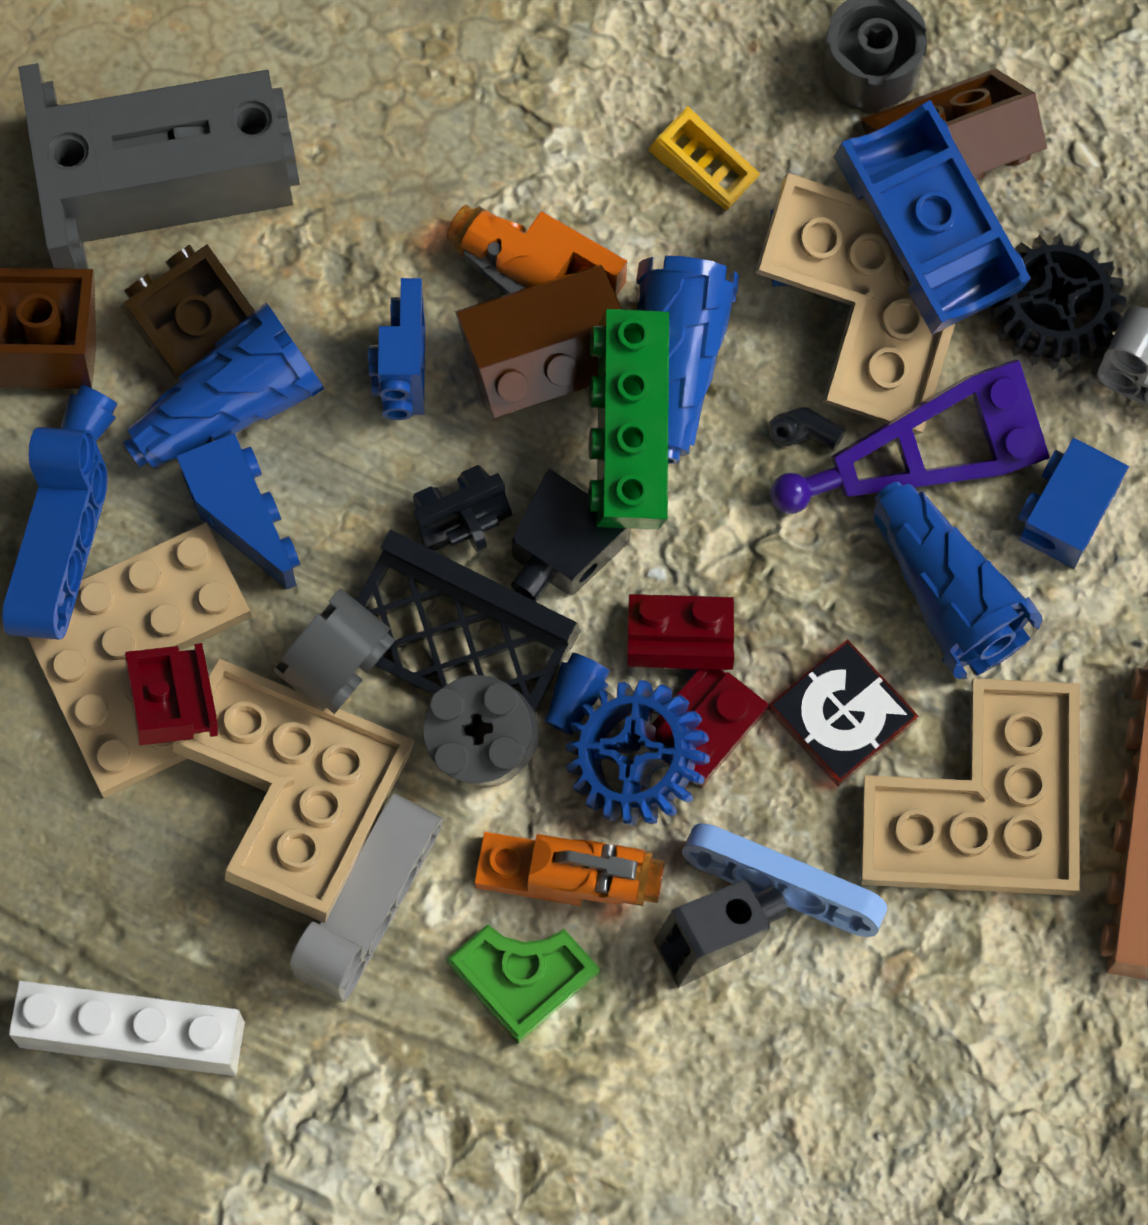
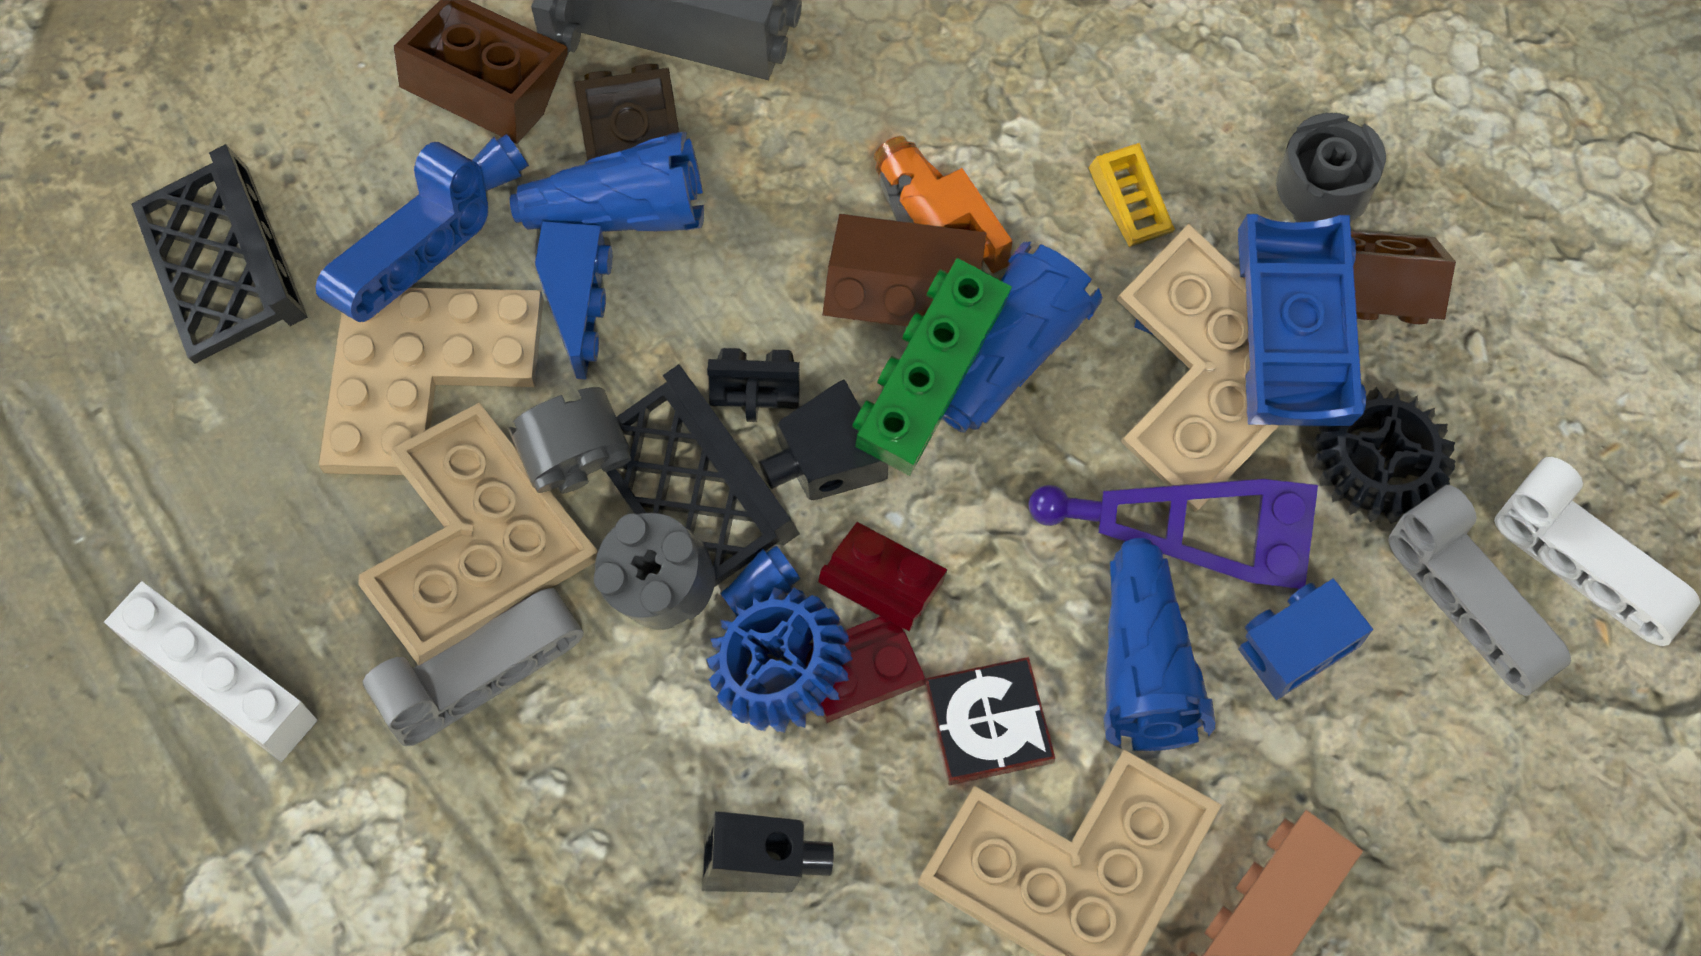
camera: 30 degrees right, 5 degrees down
dark red plate [125,643,218,745] -> none
blue plate [368,278,426,420] -> none
bright green tile [446,924,600,1044] -> none
orange plate [475,831,665,907] -> none
light blue beam [682,823,887,937] -> none
black arm [768,407,846,452] -> none

